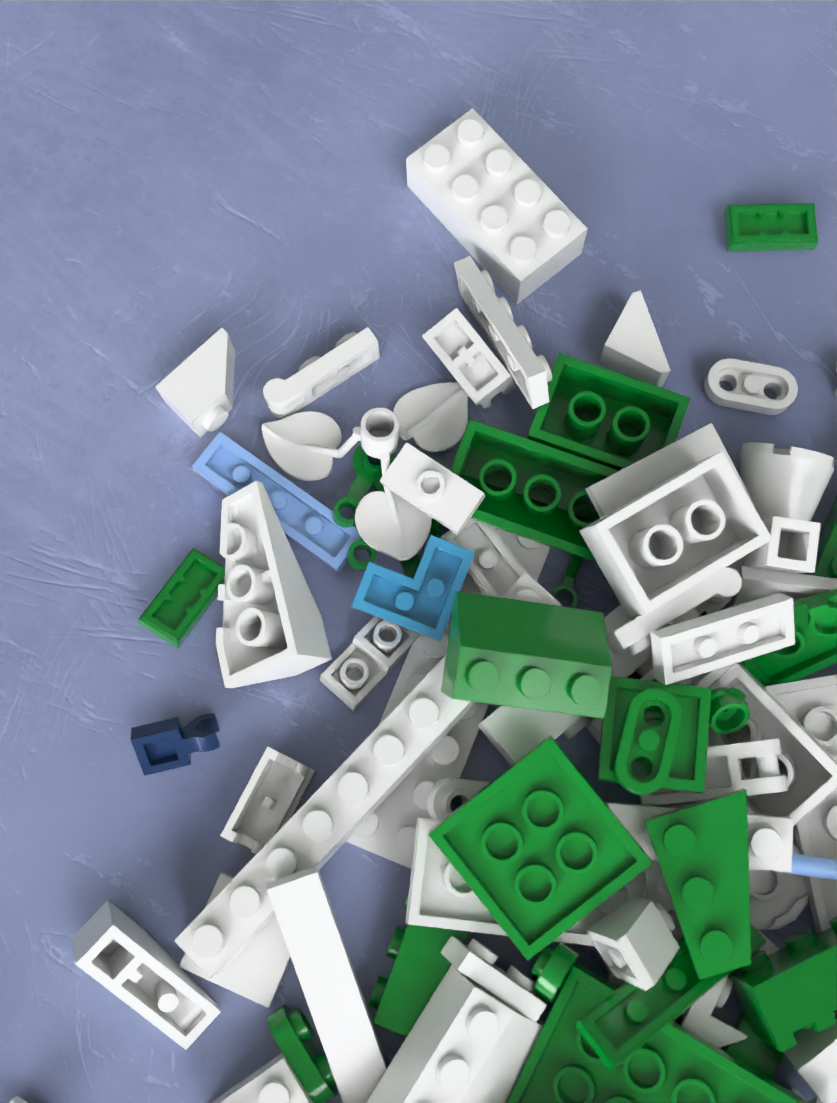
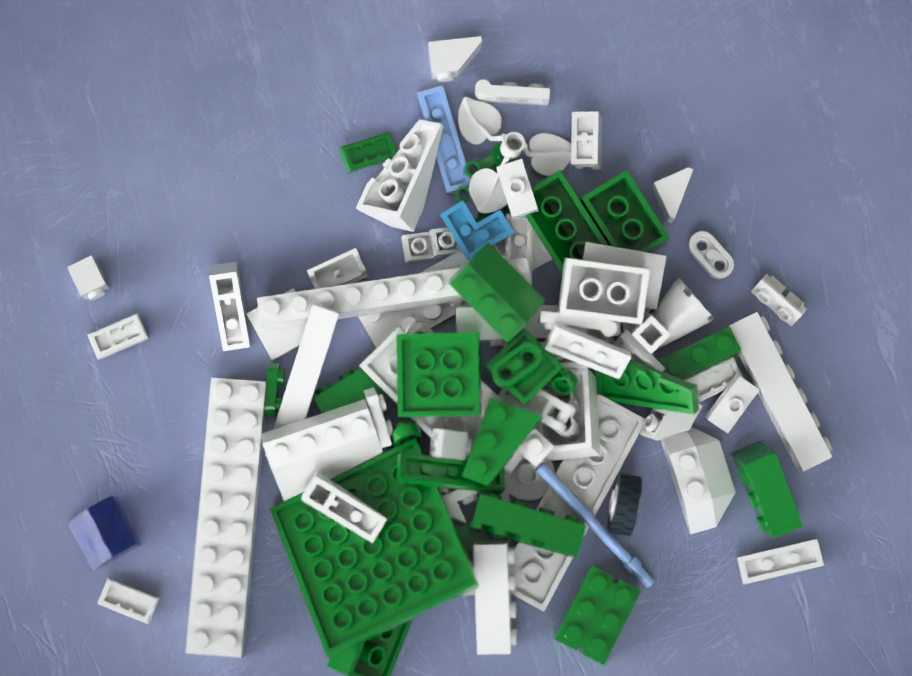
camera: 30 degrees right, 5 degrees up
dark blue plate [130,713,220,776] -> none
white brick [406,108,588,304] -> none
white plate [454,256,552,409] -> none
green hand [550,554,582,608] -> none
green plate [724,203,818,252] -> none

